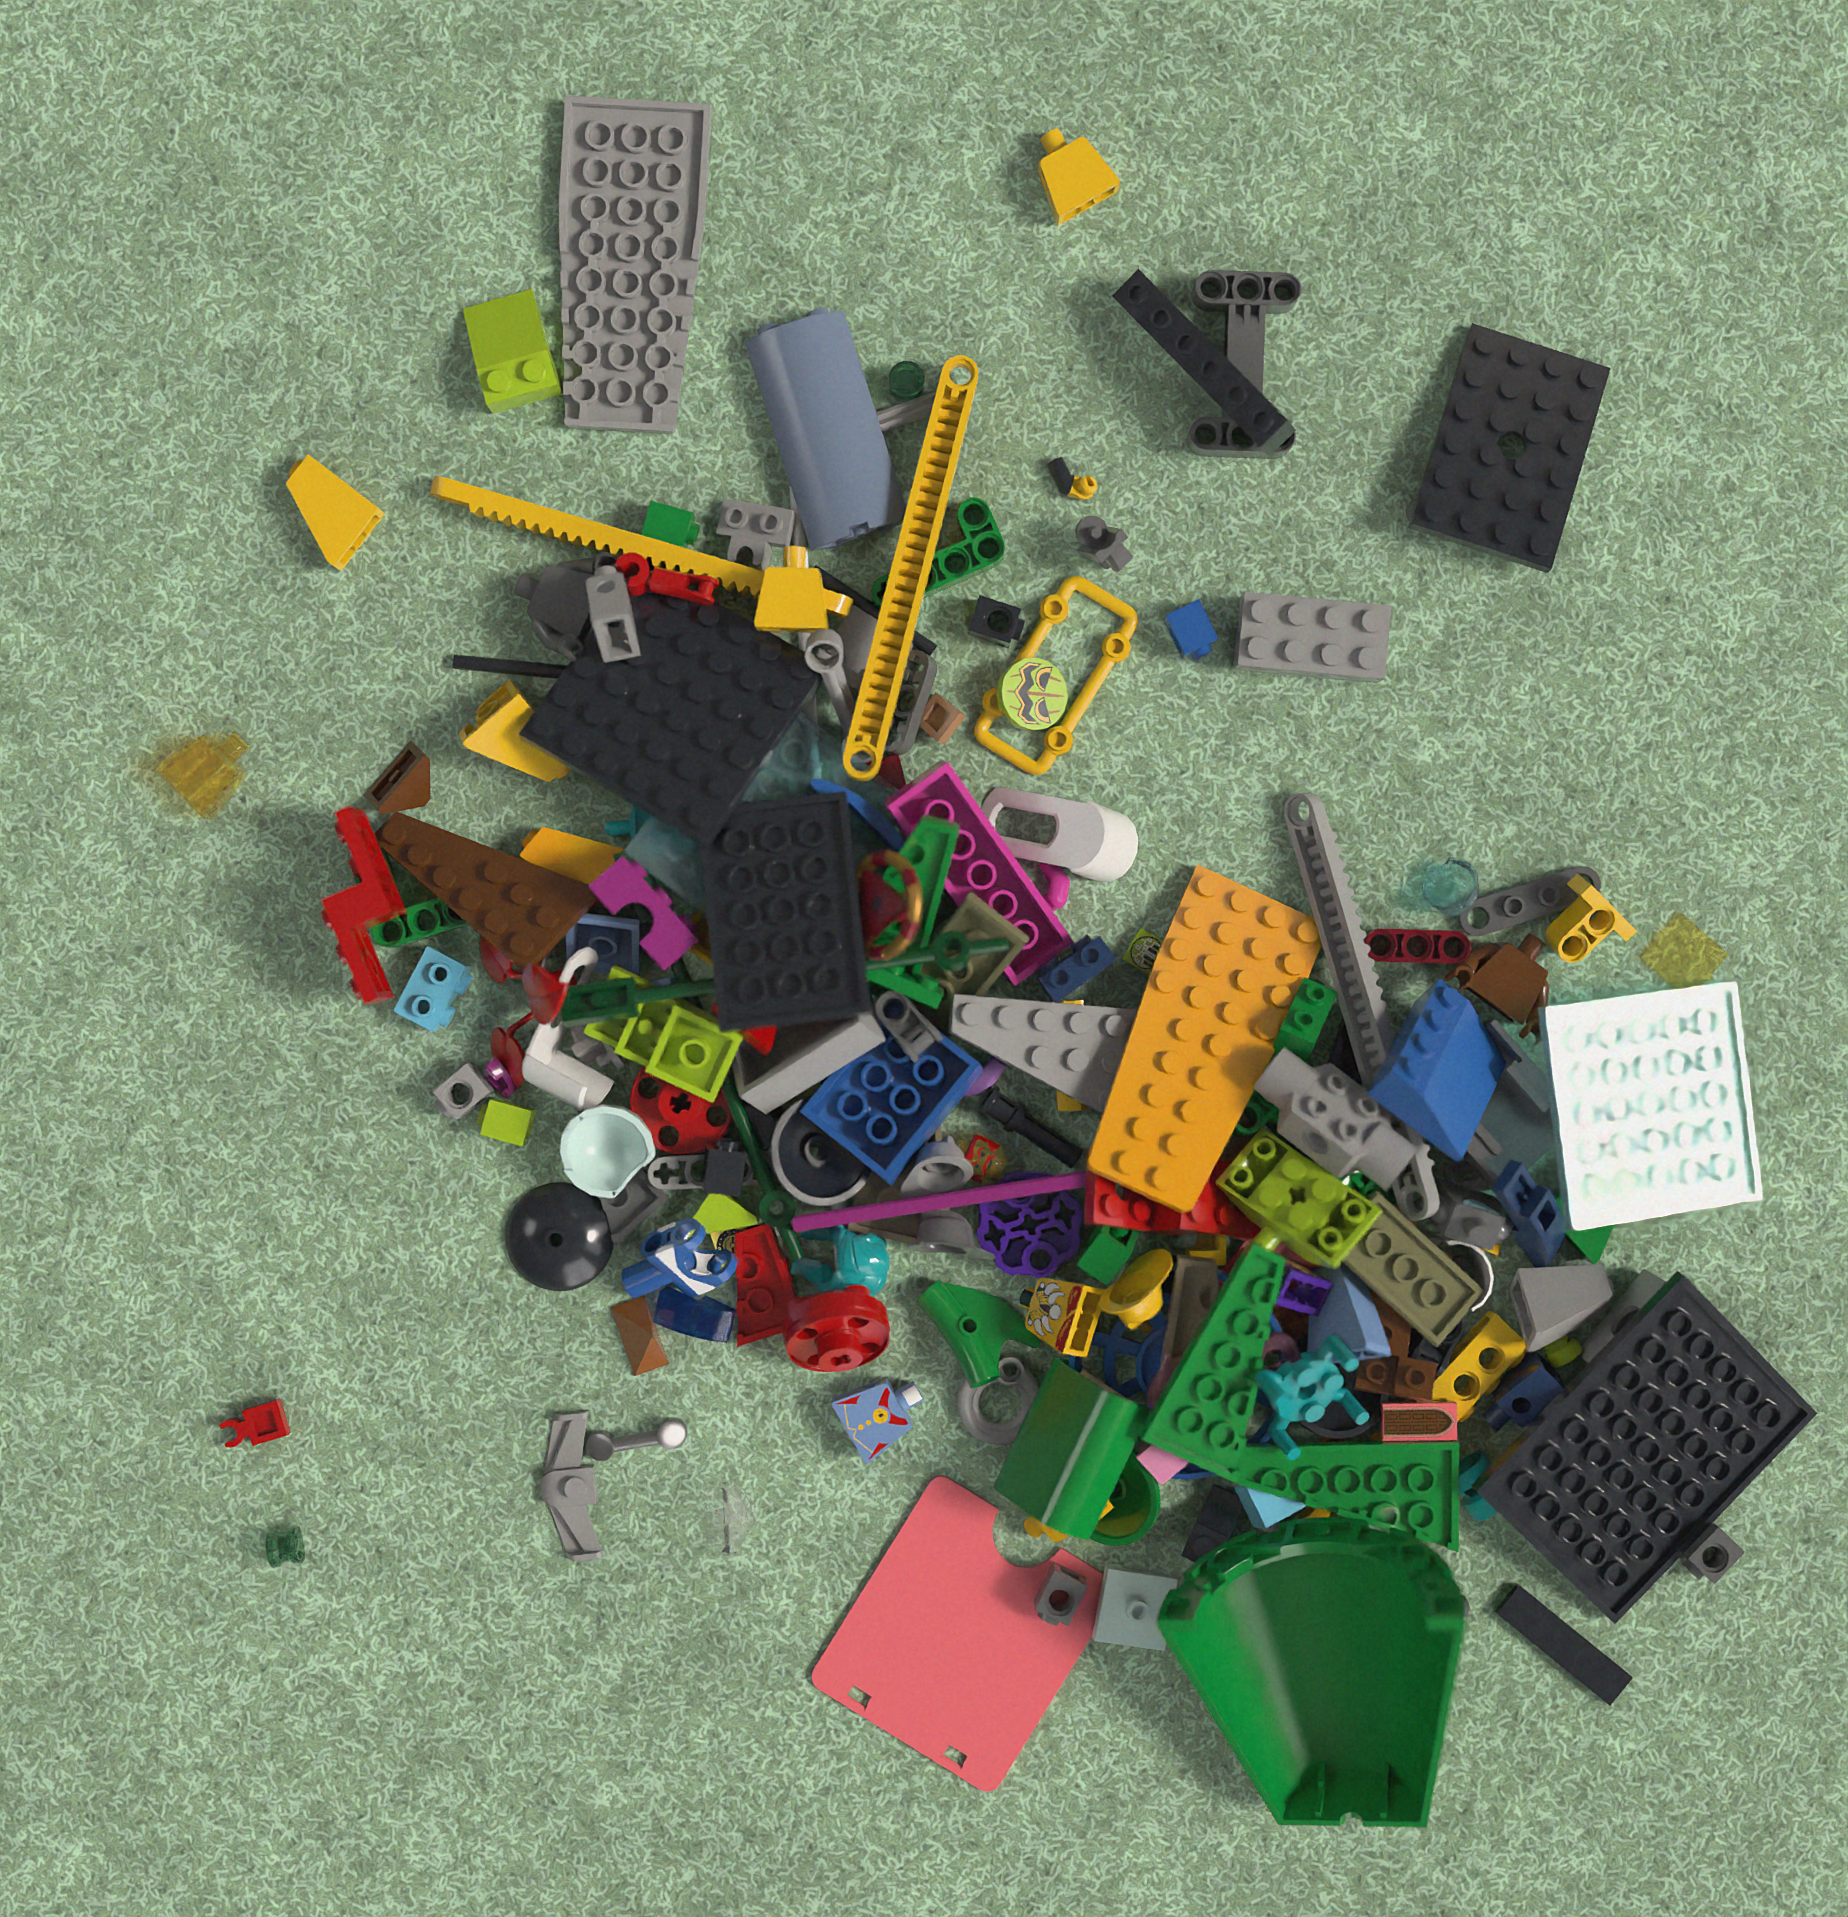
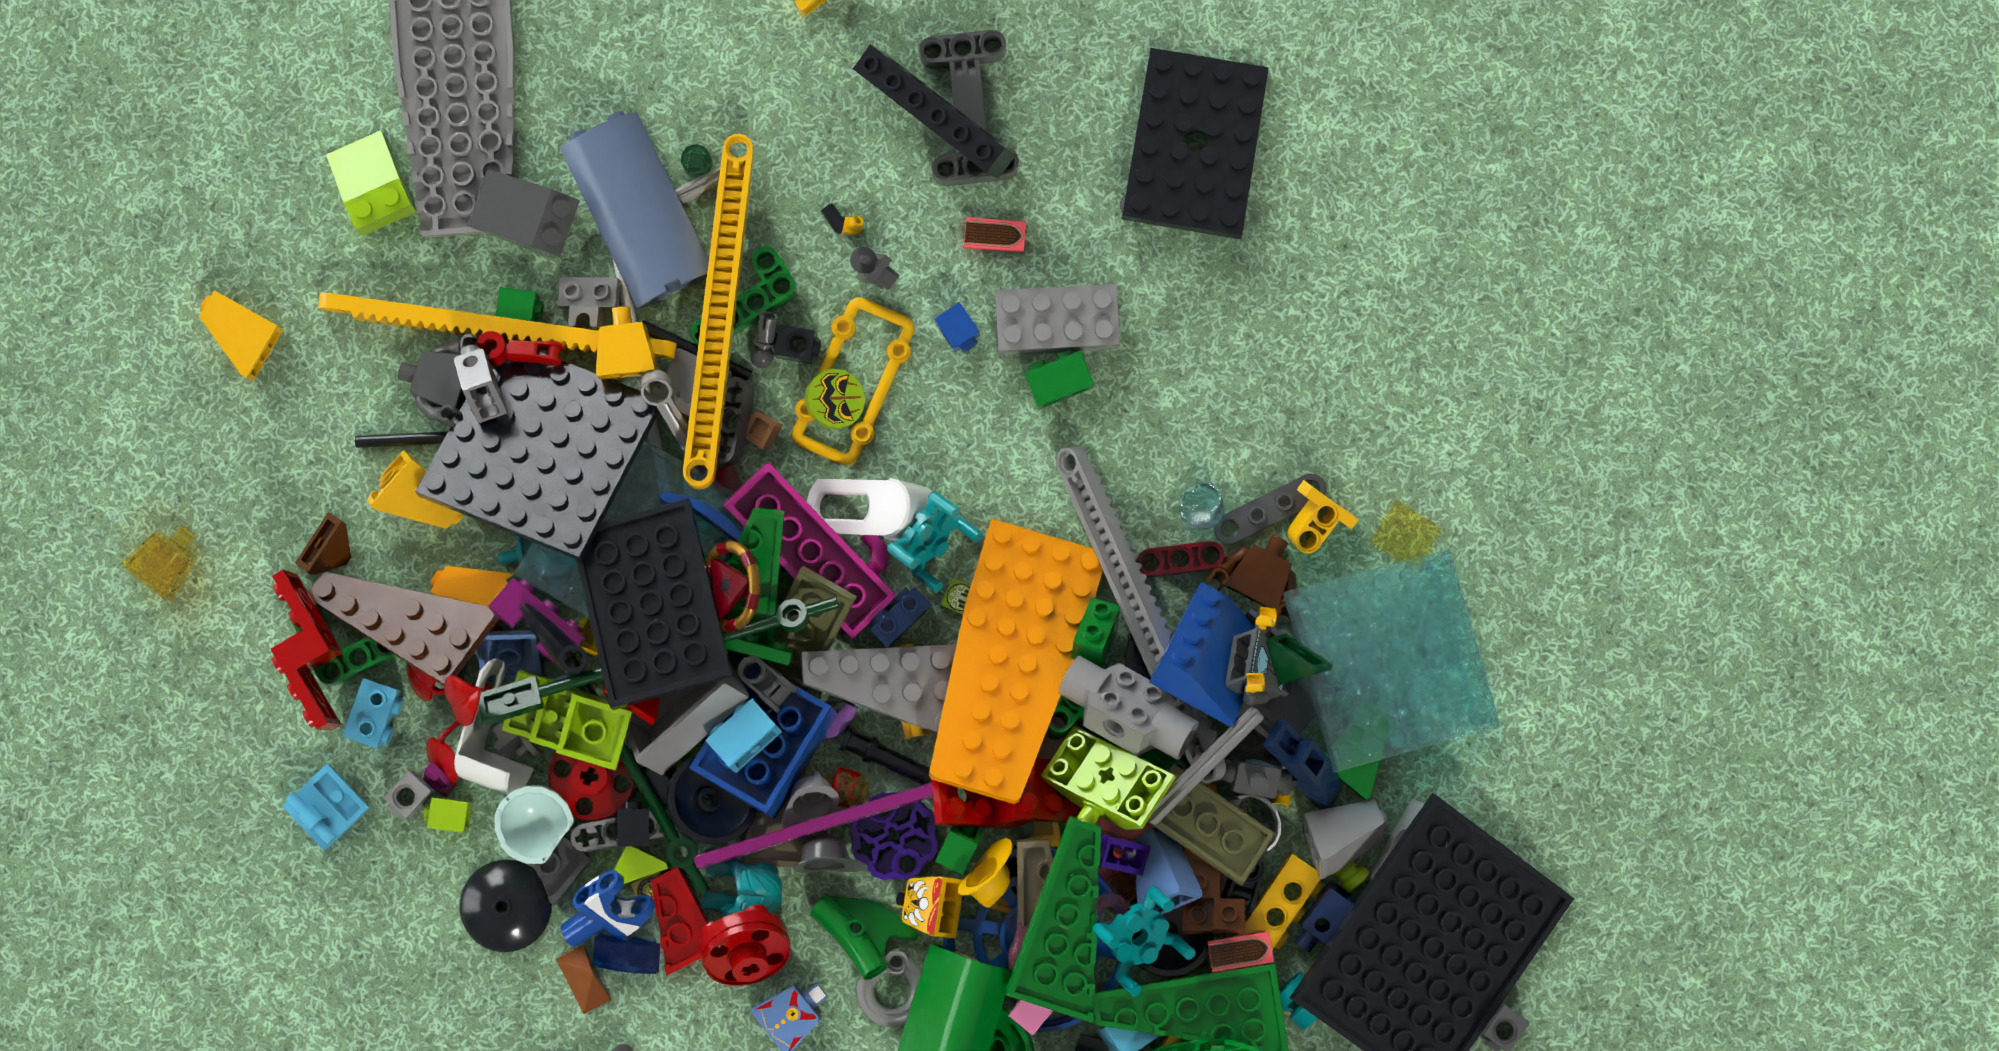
camera: 10 degrees left, 5 degrees down
none -> medium azure plate [282,764,371,851]
none -> dark grey slope [468,169,580,258]
none -> black piece [520,603,588,675]
none -> medium azure brick [705,699,782,773]
none -> dark grey pin [750,311,779,368]
none -> teal plate [887,491,983,593]
none -> tile [964,217,1026,253]
none -> green brick [1024,349,1094,410]
none -> light grey axle [1148,706,1264,825]
none -> dark grey torso [1225,607,1292,705]
none -> dark green slope [1266,633,1333,685]

